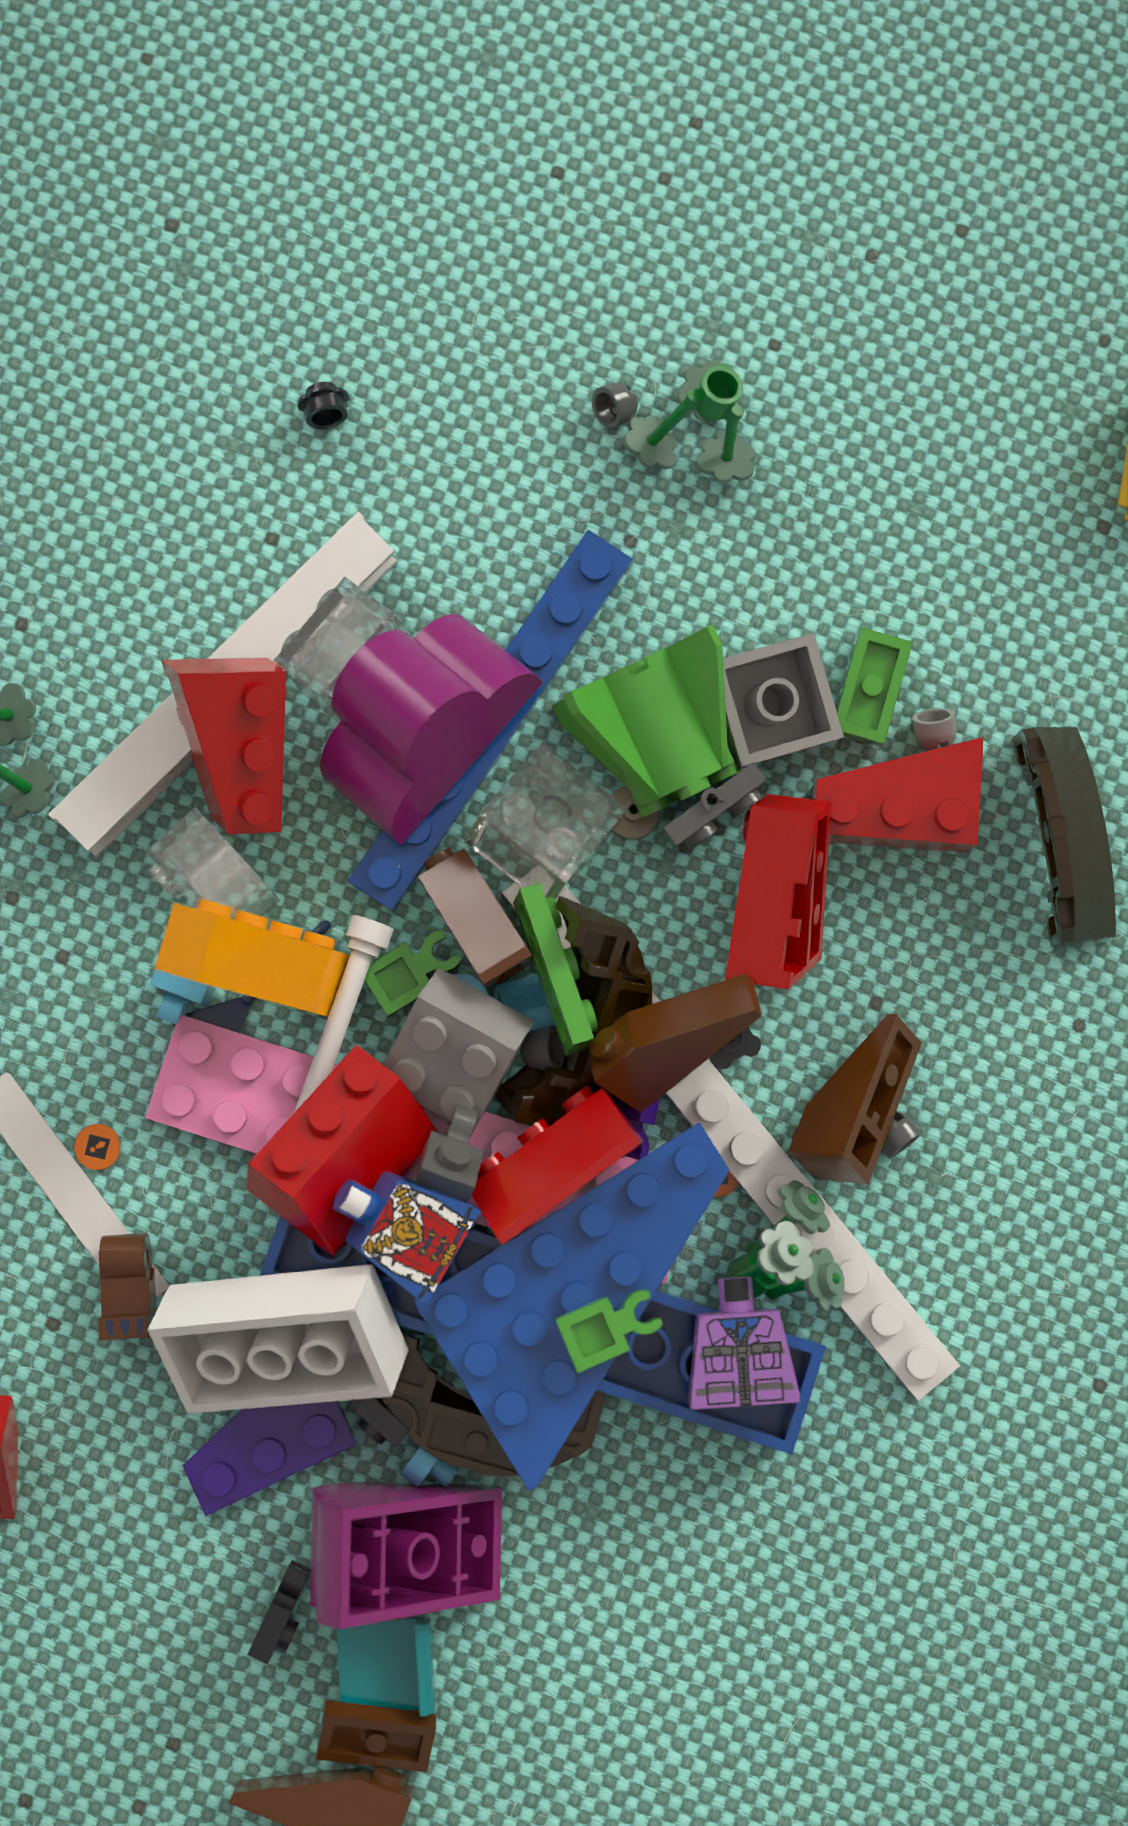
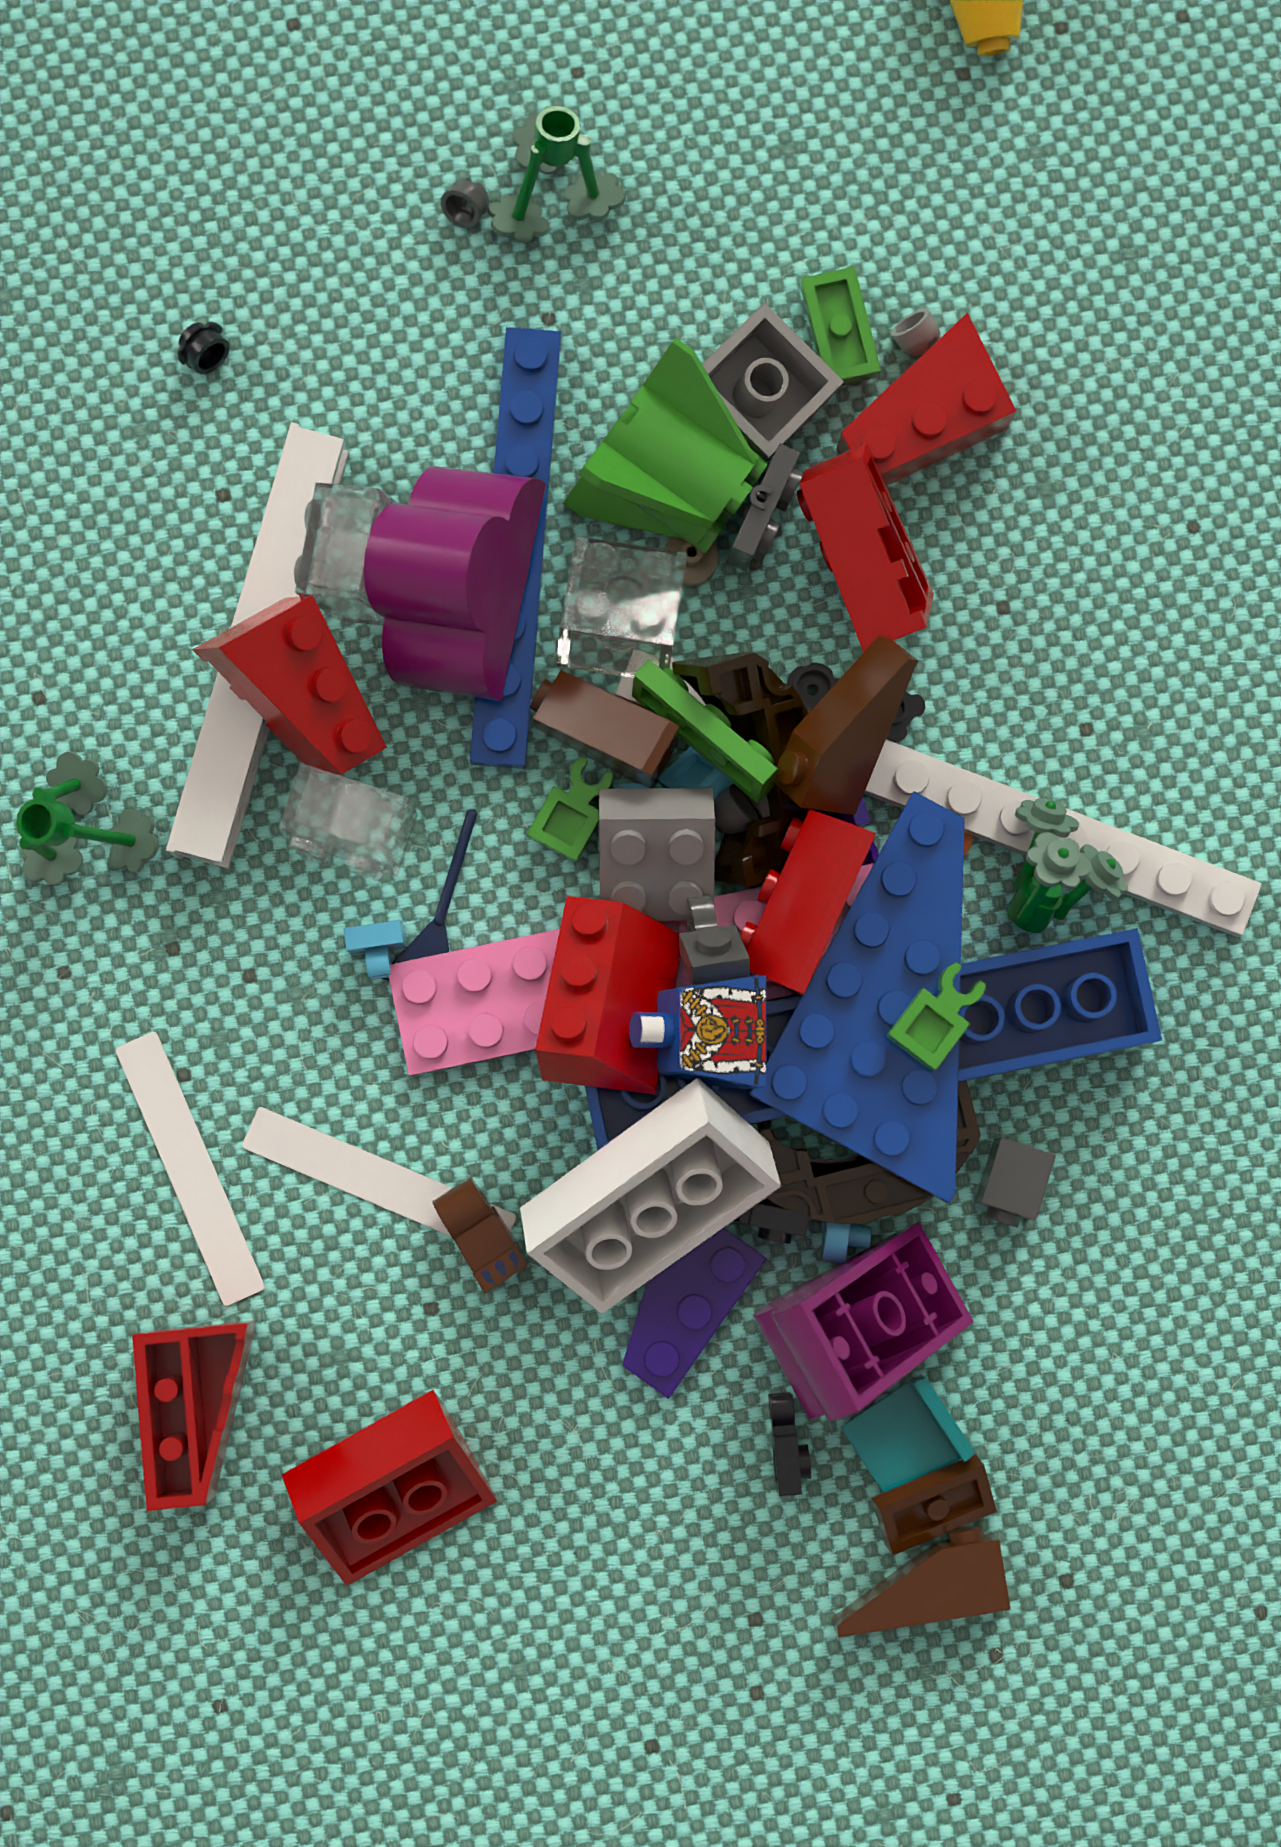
camera: 30 degrees left, 0 degrees up
orange sticker [74,1124,121,1170] -> none
light orange brick [154,898,350,1017] -> none
white piece [294,915,394,1113] -> none
torso [688,1277,800,1410] -> none
reddish brown slope [788,1014,922,1184] -> none
dark grey hinge [882,1111,923,1159] -> none
dark brown windscreen [1012,727,1116,947] -> none
none -> black plate [787,663,838,710]
none -> dark grey brick [974,1137,1056,1228]

